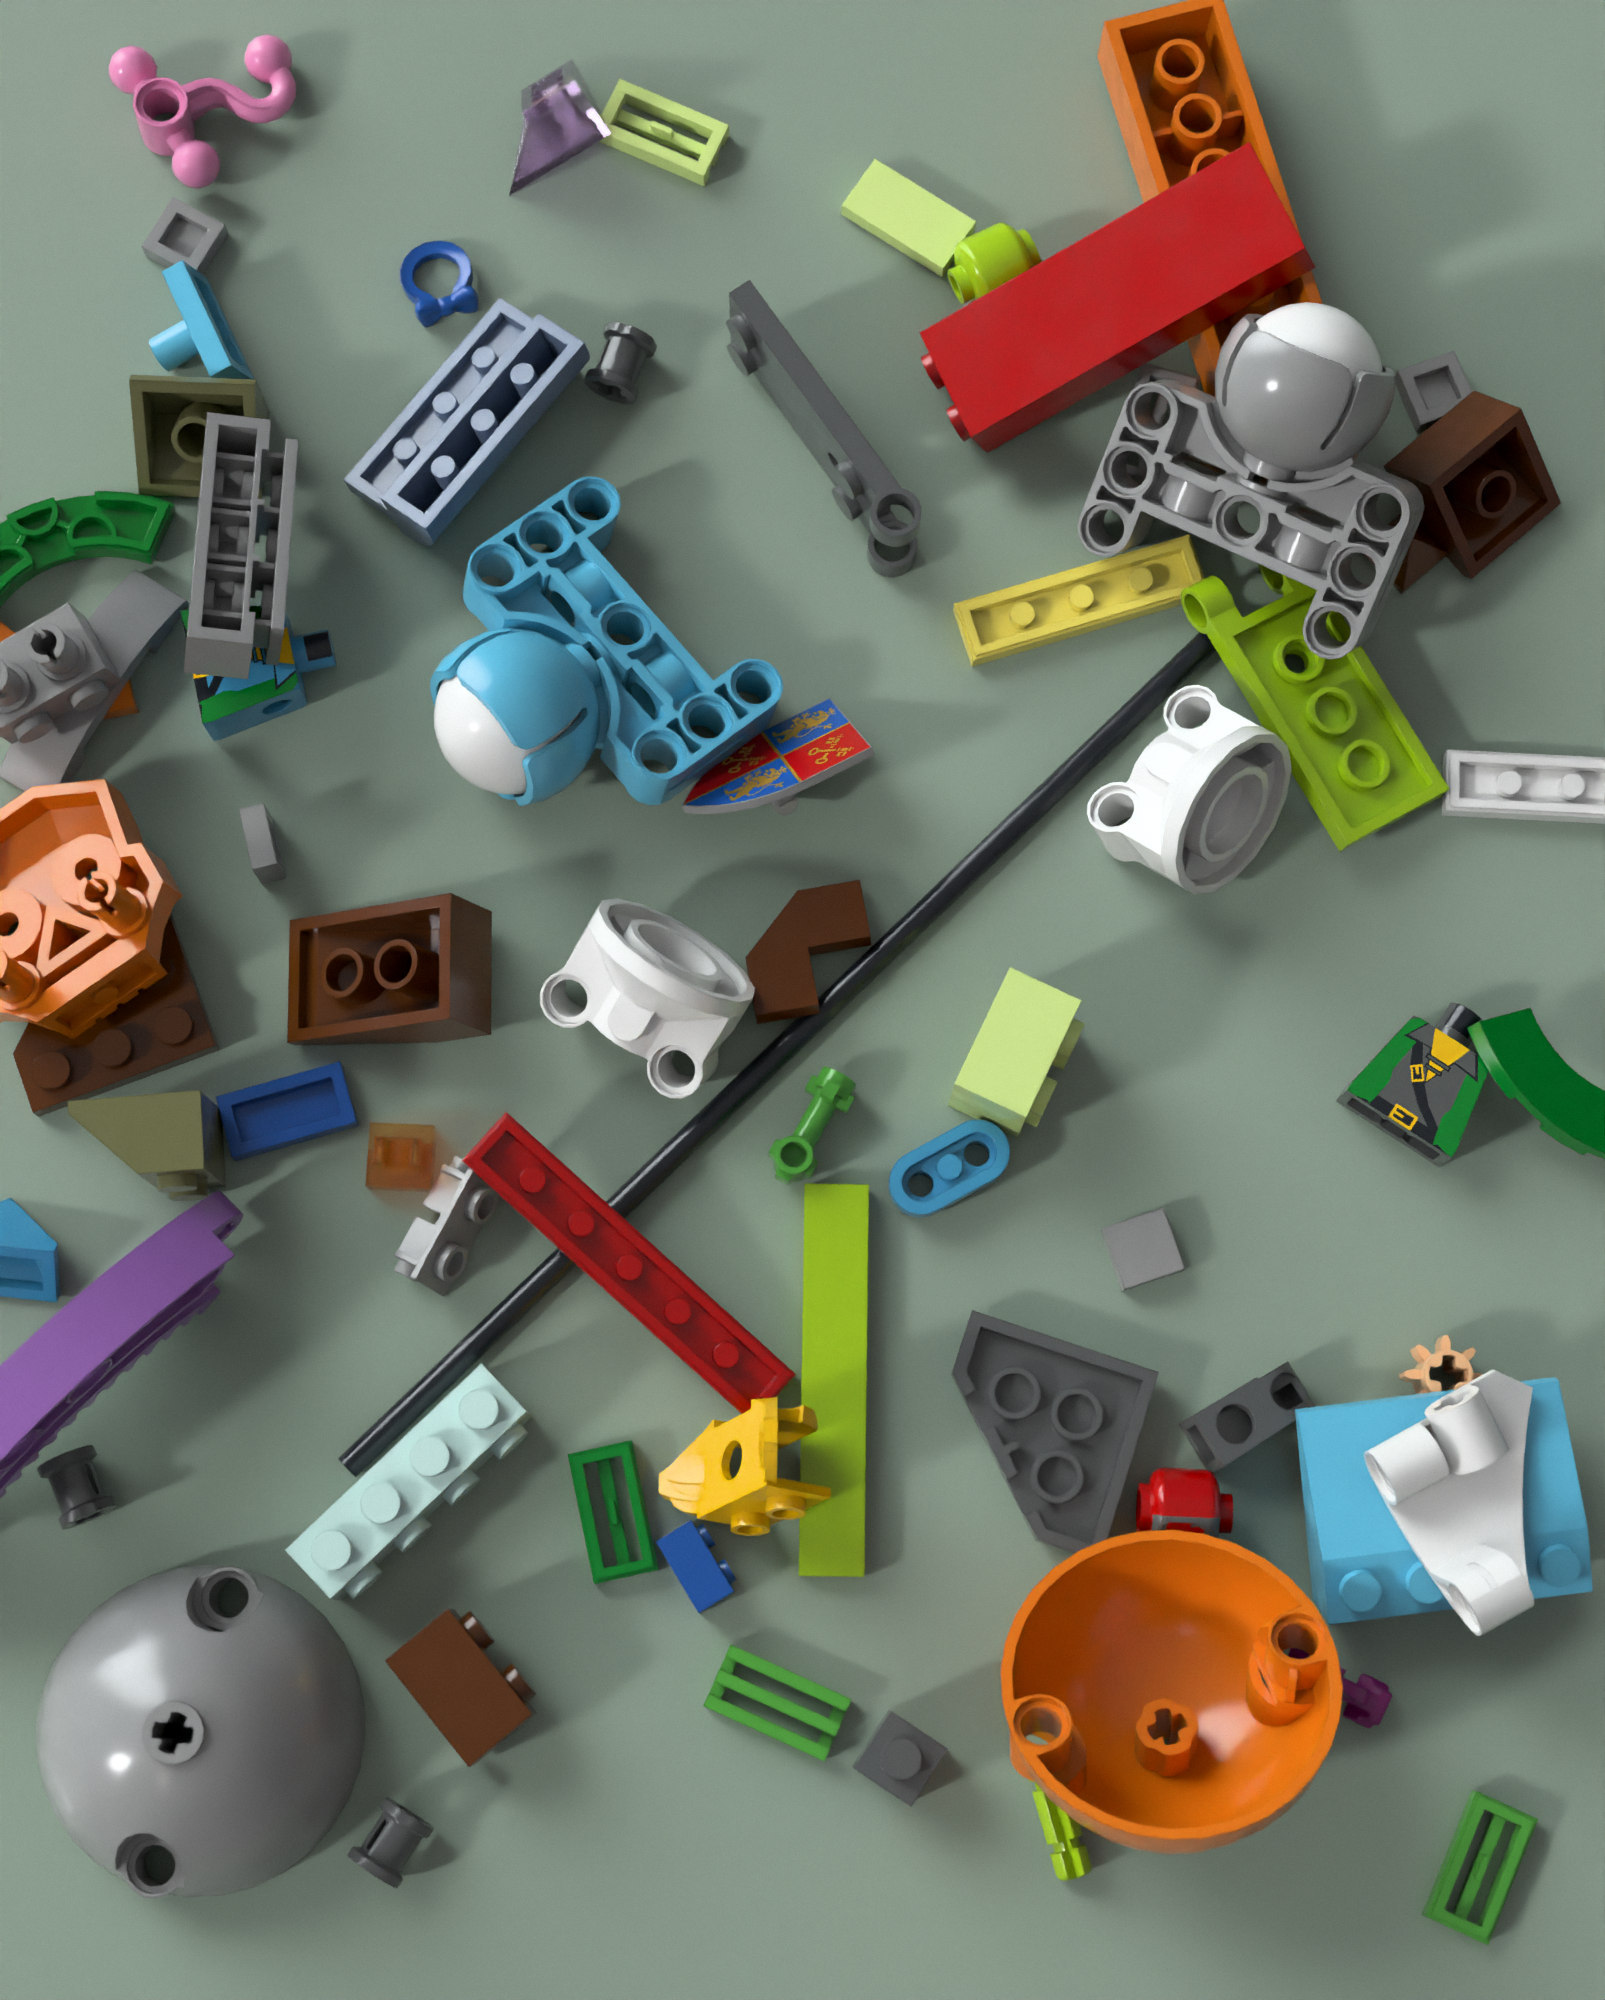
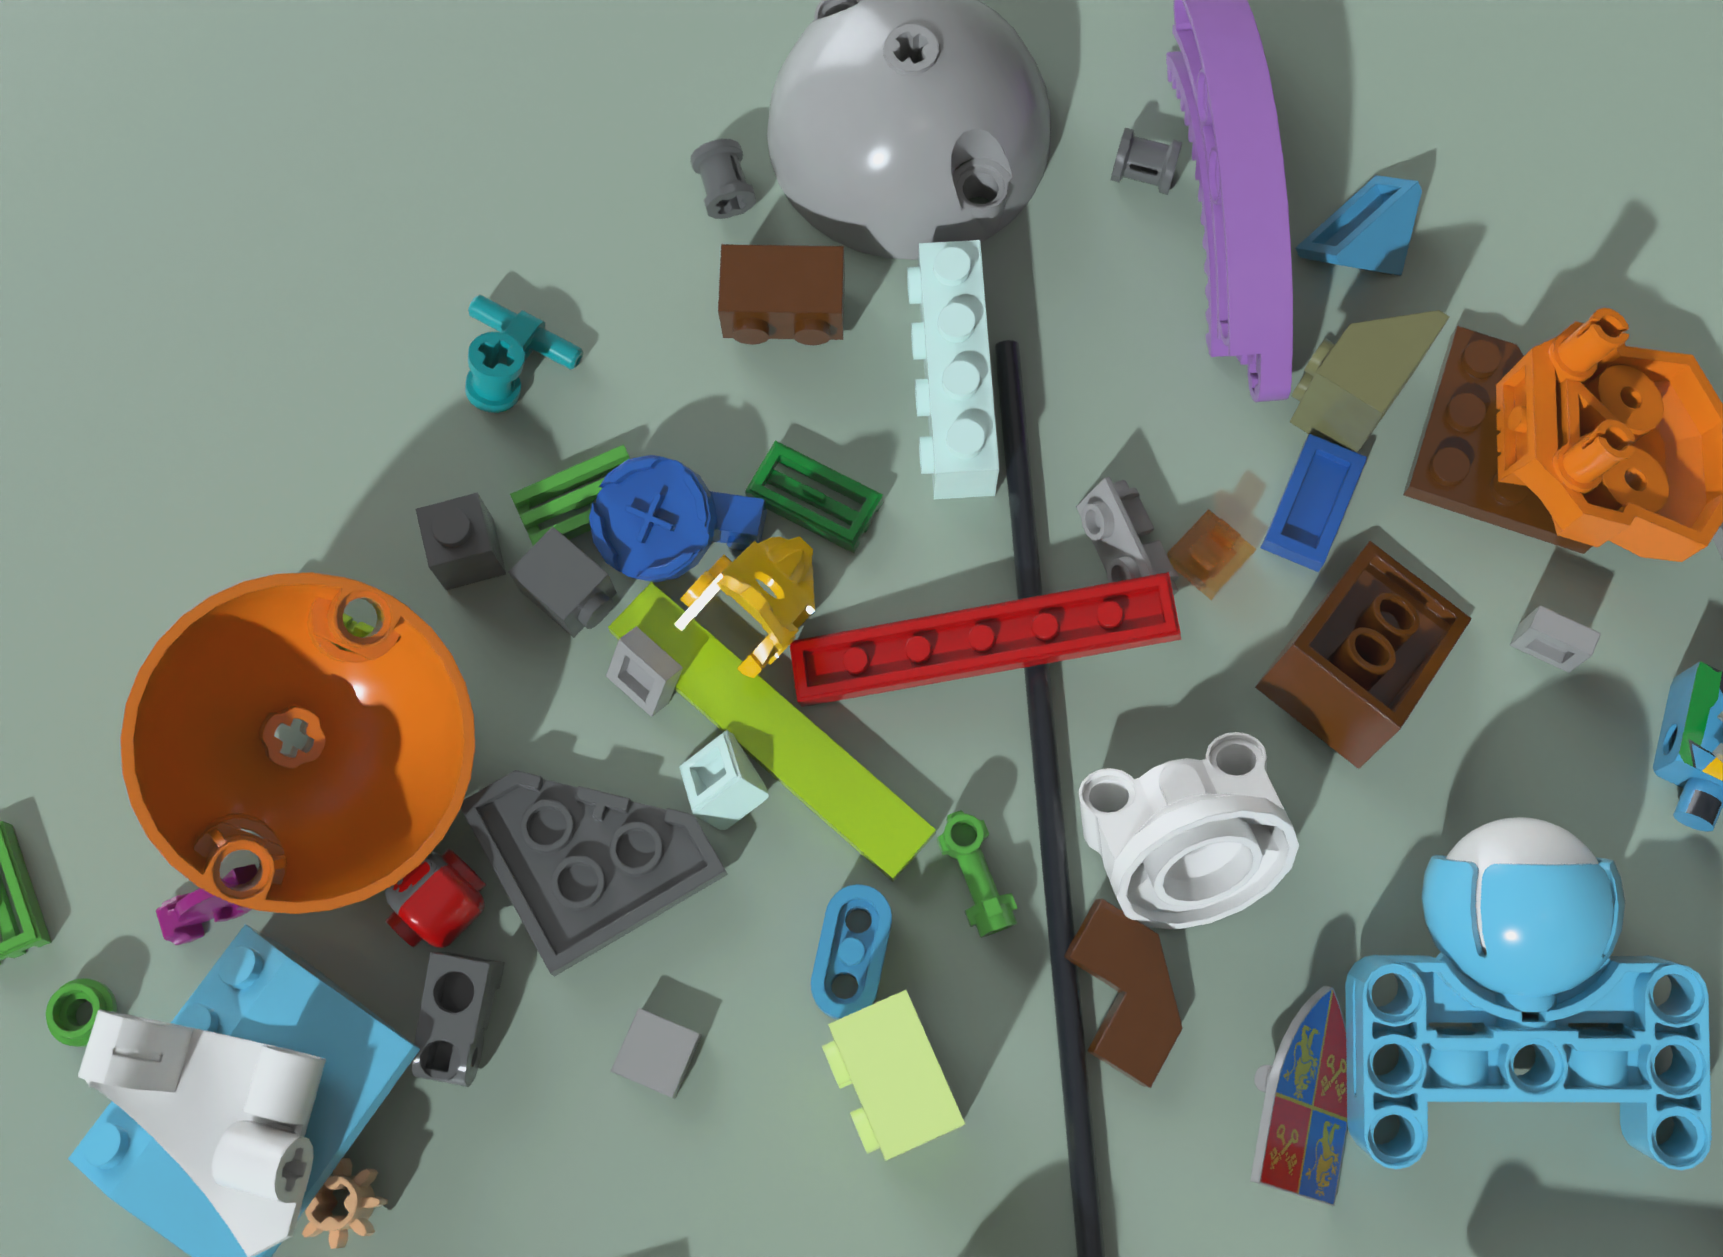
camera: 135 degrees right, 5 degrees down
none -> bright green plate [46,978,117,1047]
none -> teal piece [465,295,583,413]
none -> dark grey brick [509,526,617,638]
none -> blue tile [589,455,717,583]
none -> light grey tile [606,626,683,717]
none -> light aqua slope [679,730,769,830]

